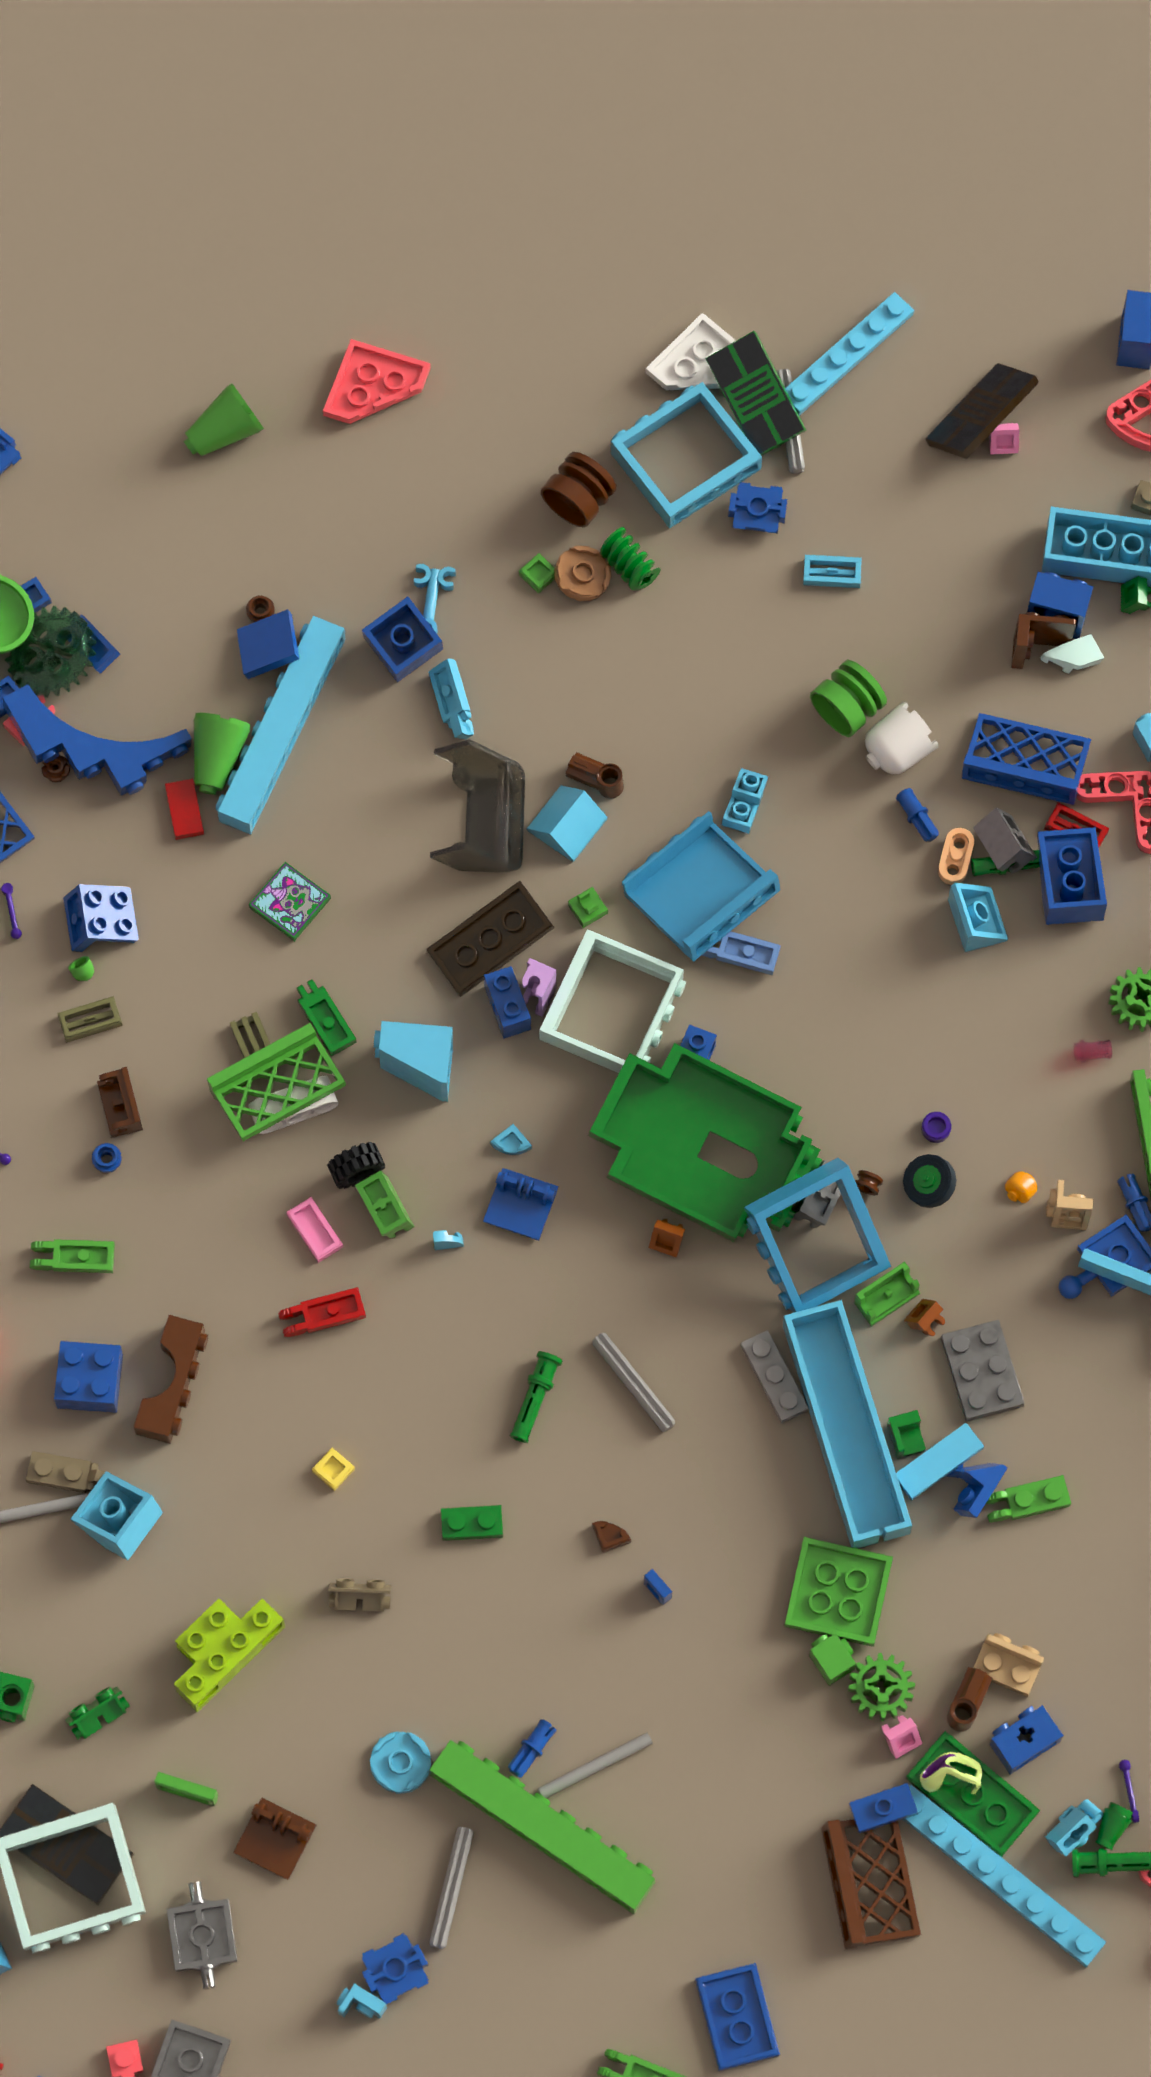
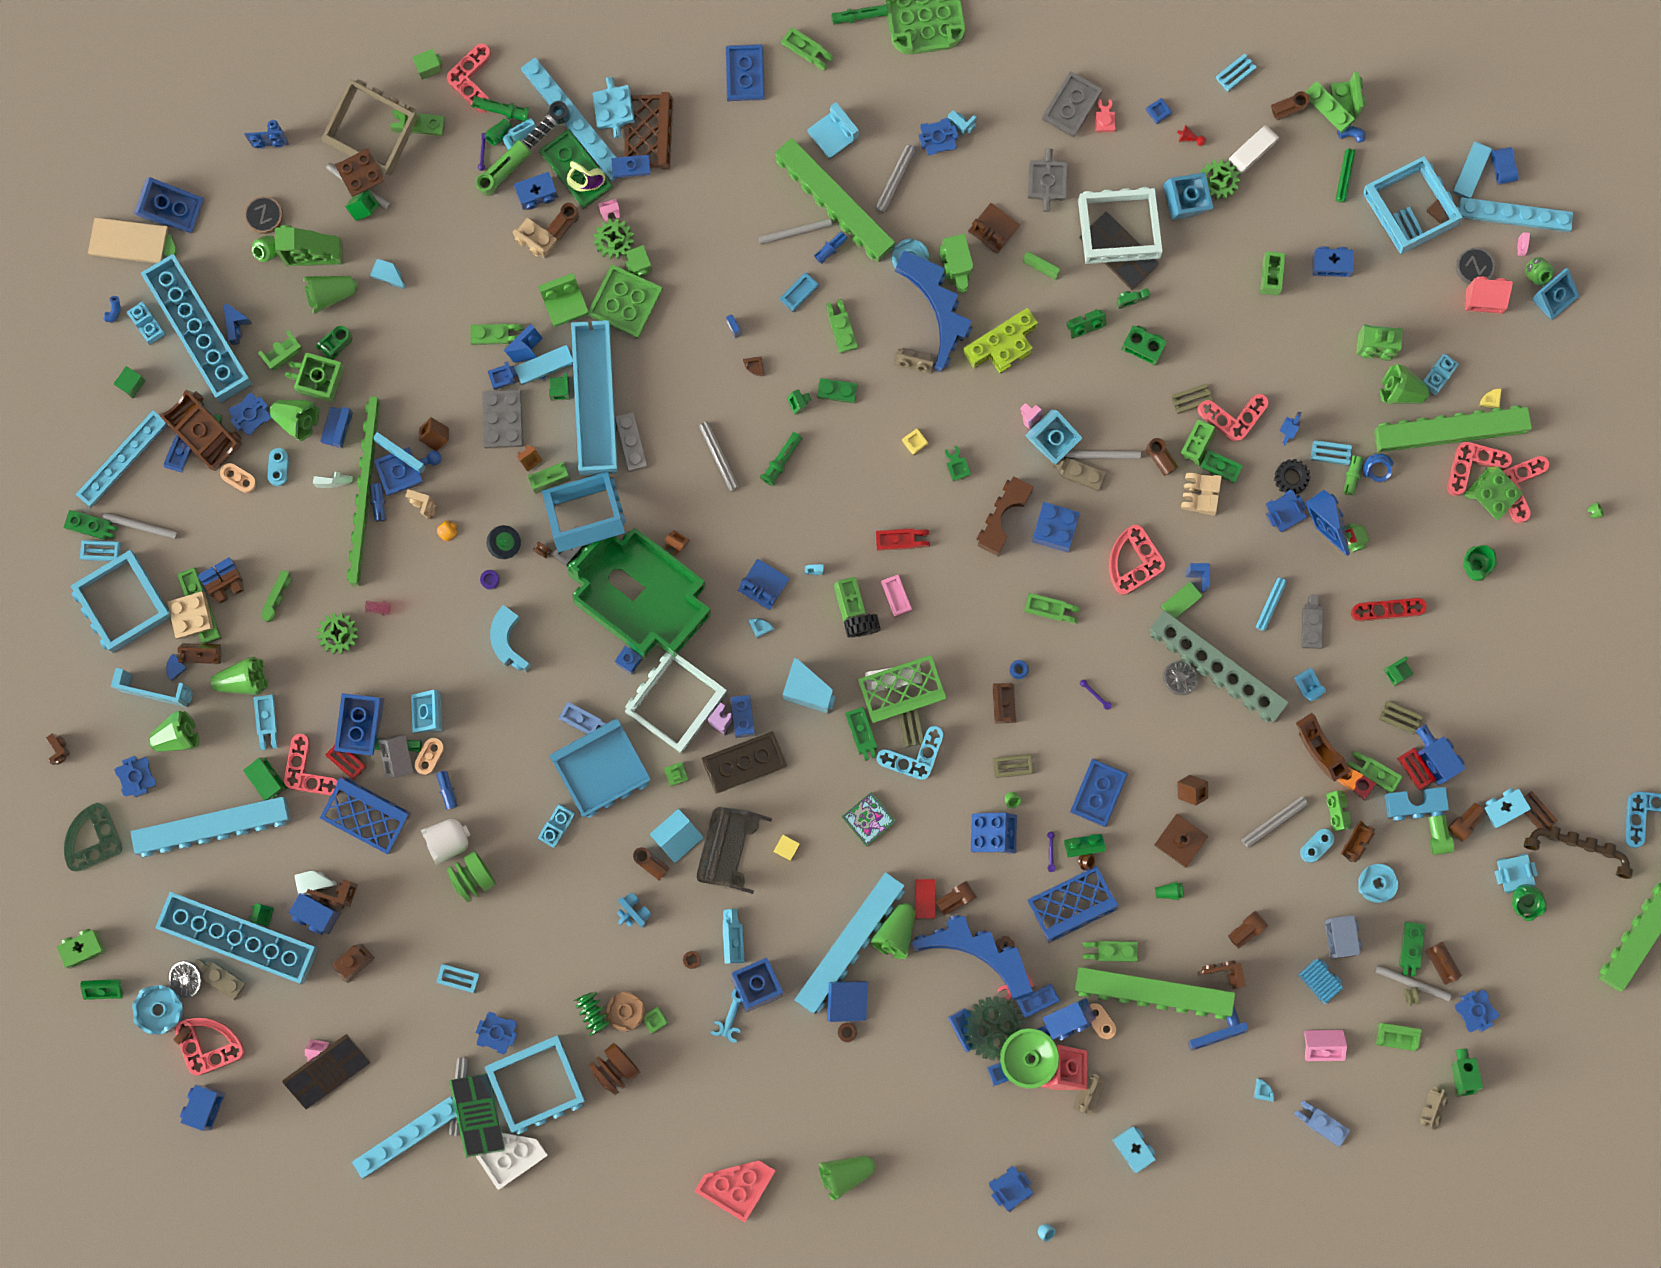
camera: 165 degrees left, 10 degrees up
none -> reddish brown torso [333,944,375,983]
none -> reddish brown panel [419,417,449,451]
none -> piece [475,101,571,196]
none -> blue bracket [488,361,517,390]
none -> medium azure arch [490,605,531,672]
none -> bright green bracket [538,273,589,327]
none -> medium azure plate [593,77,635,139]
none -> dark azure hips [617,892,651,927]
none -> reddish brown bush [683,951,701,969]
none -> light yellow tile [774,835,800,861]
none -> dark azure tile [780,272,819,312]
none -> green tile [787,389,811,415]
none -> medium azure bracket [807,102,859,159]
none -> bright green hinge [826,299,858,354]
none -> medium azure beam [877,725,944,780]
none -> blue arch [895,250,973,372]
none -> reddish brown piece [935,881,977,916]
none -> bright green hinge [939,234,973,294]
none -> green plate [945,446,971,482]
none -> bright pink tile [1020,403,1043,429]
none -> green plate [1117,288,1151,309]

